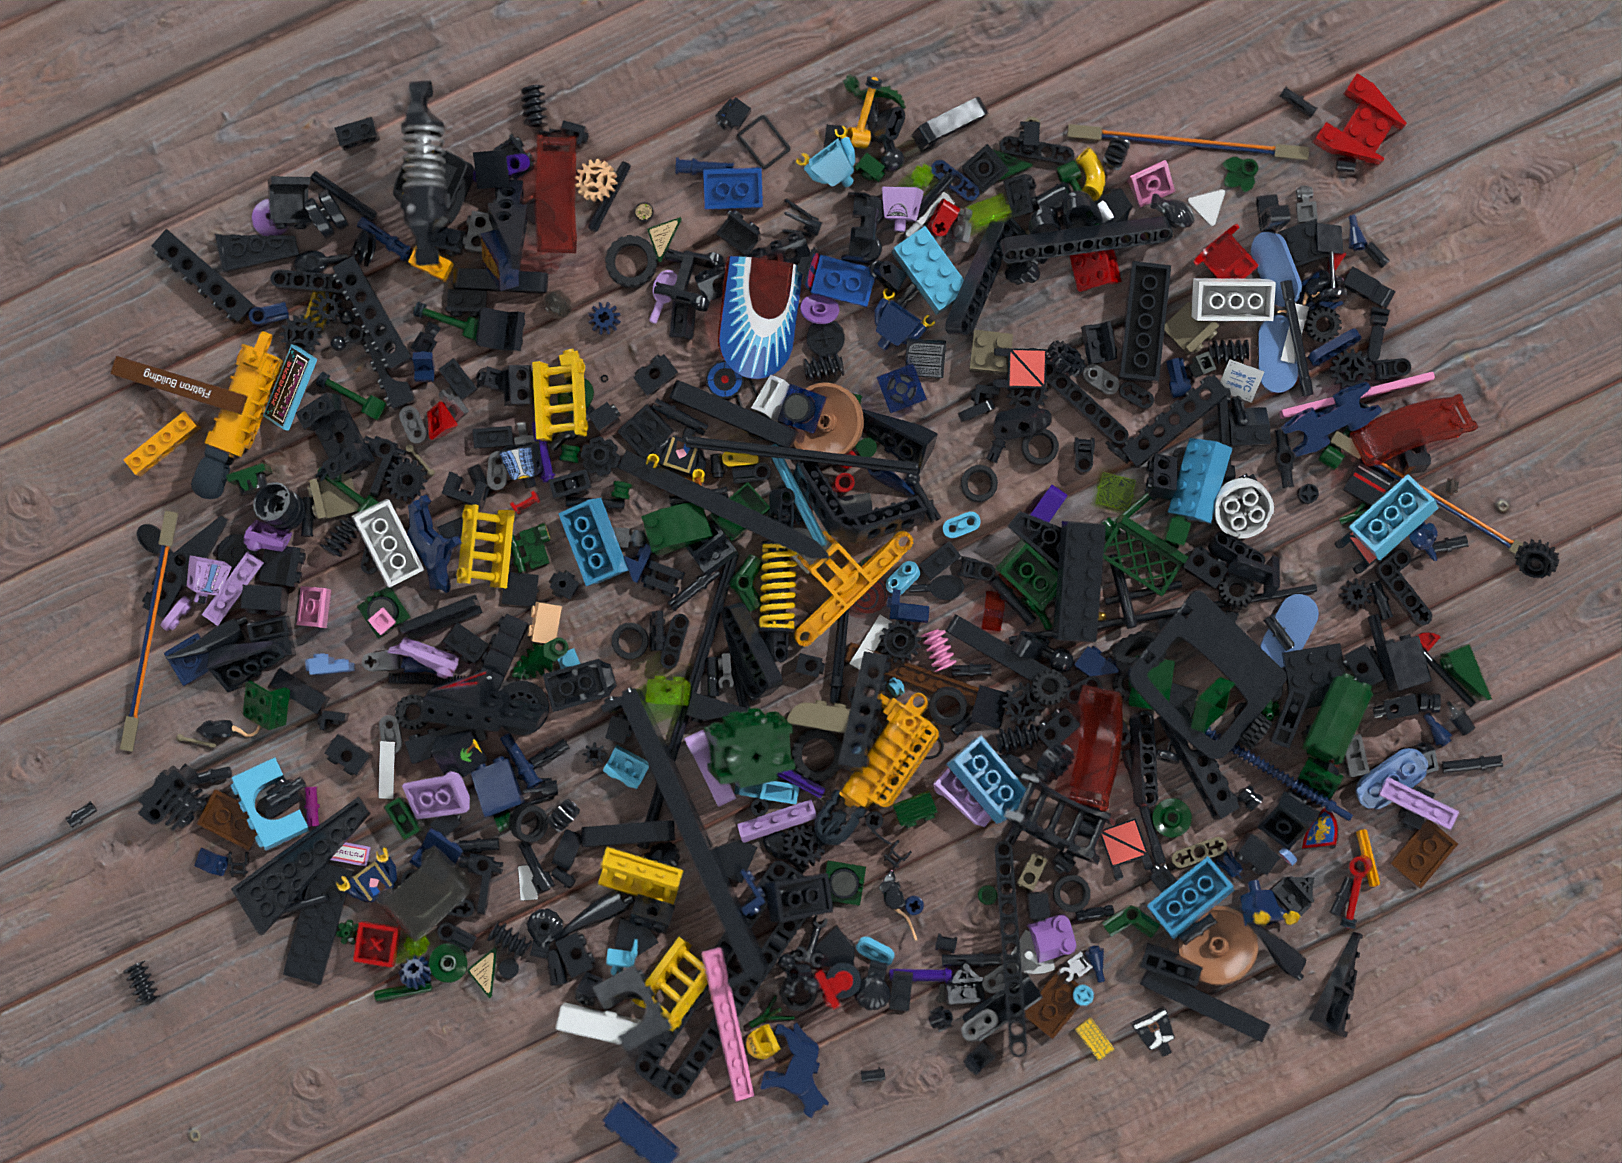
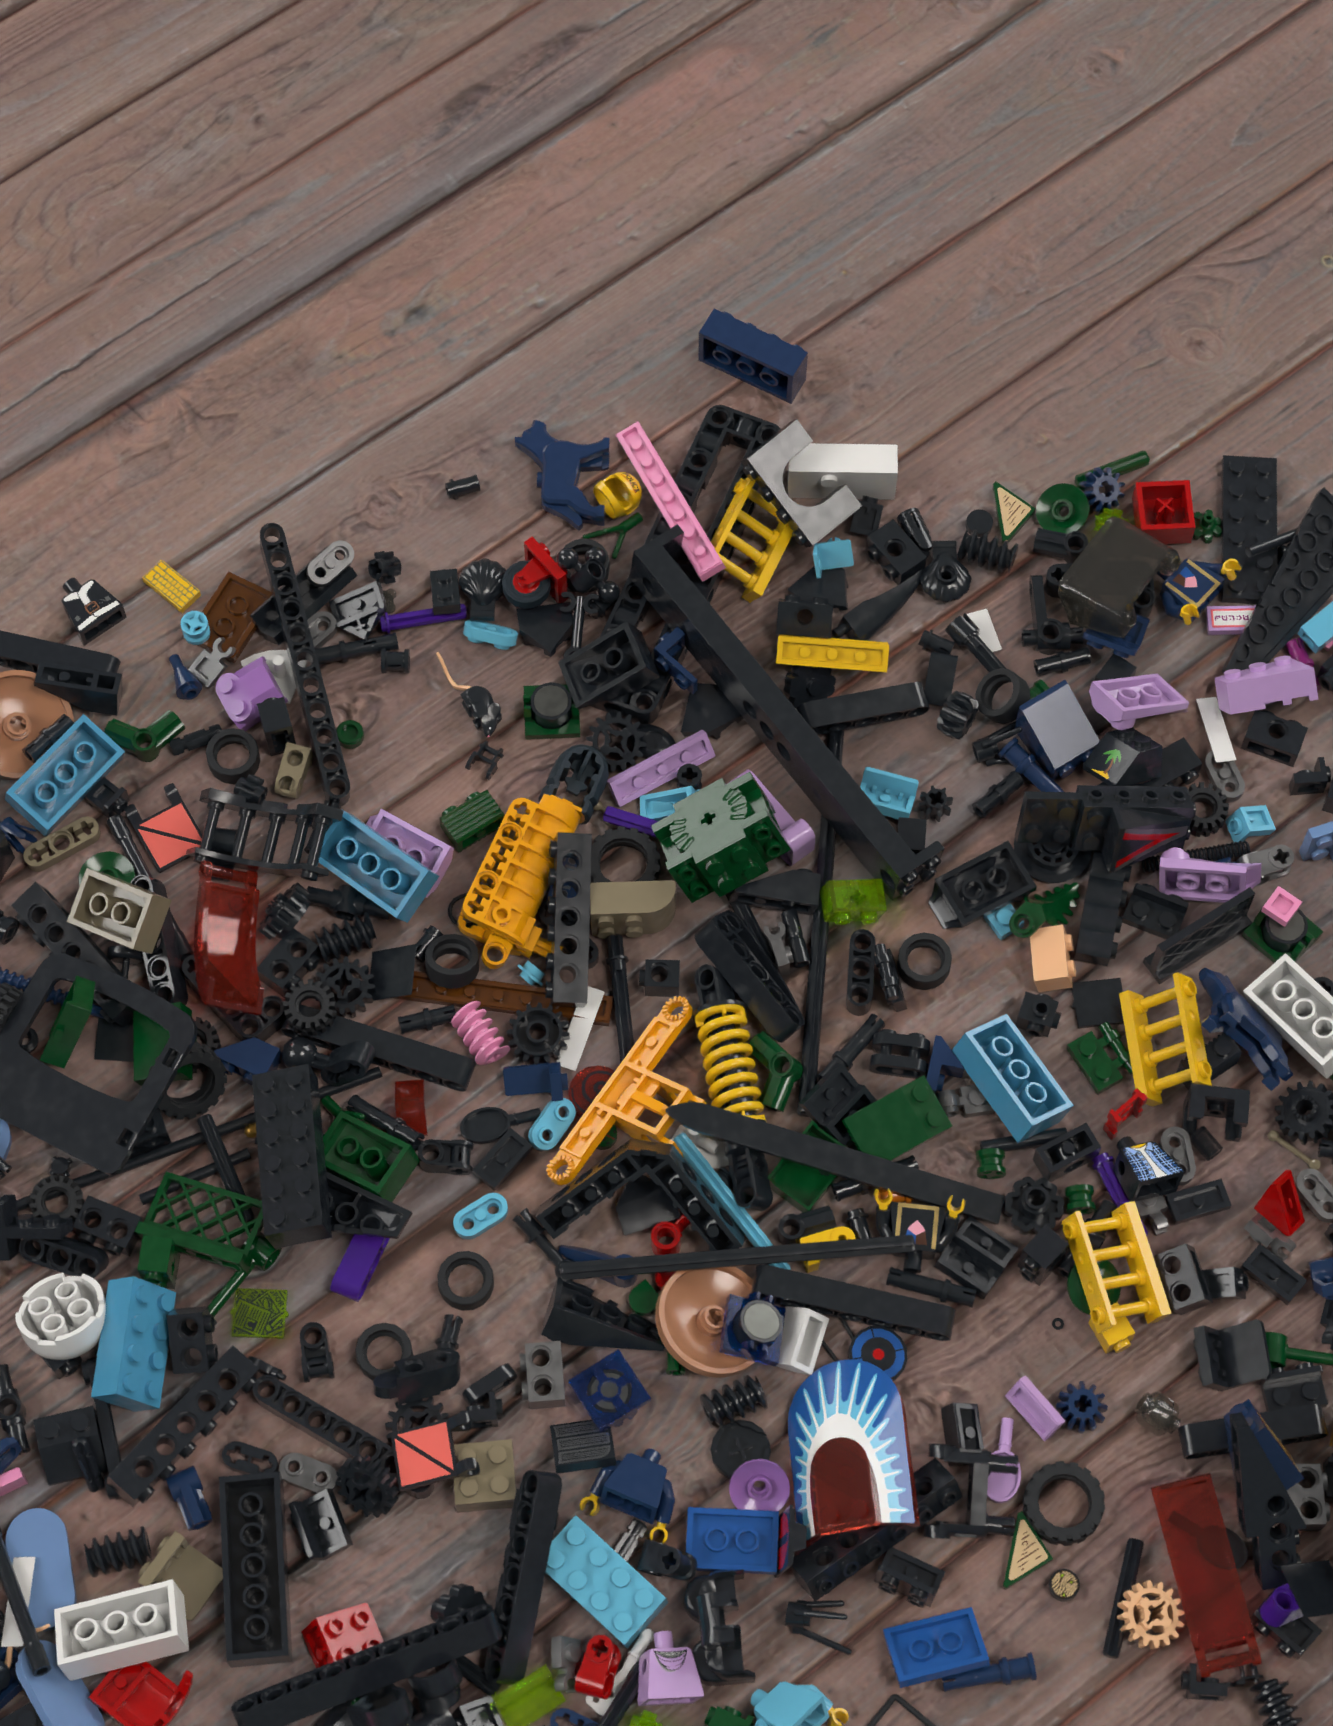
camera: 165 degrees right, 20 degrees down
dark green brick [384,797,422,840] -> none
dark green tile [537,522,551,543] -> none
black brick [633,354,679,398] -> none
black panel [865,811,892,845] -> none
dark blue bush [904,896,924,915] -> none
black bracket [963,1040,998,1075] -> none
pearl dark grey piece [1185,351,1216,379] -> none
white sticker [1220,359,1264,402] -> none
none -> dark tan brick [67,868,172,954]
none -> flat silver brick [520,1341,566,1410]
none -> lavender tile [1005,1375,1065,1442]
none -> lavender wedge [1215,656,1319,715]
none -> medium azure bracket [1225,805,1276,843]

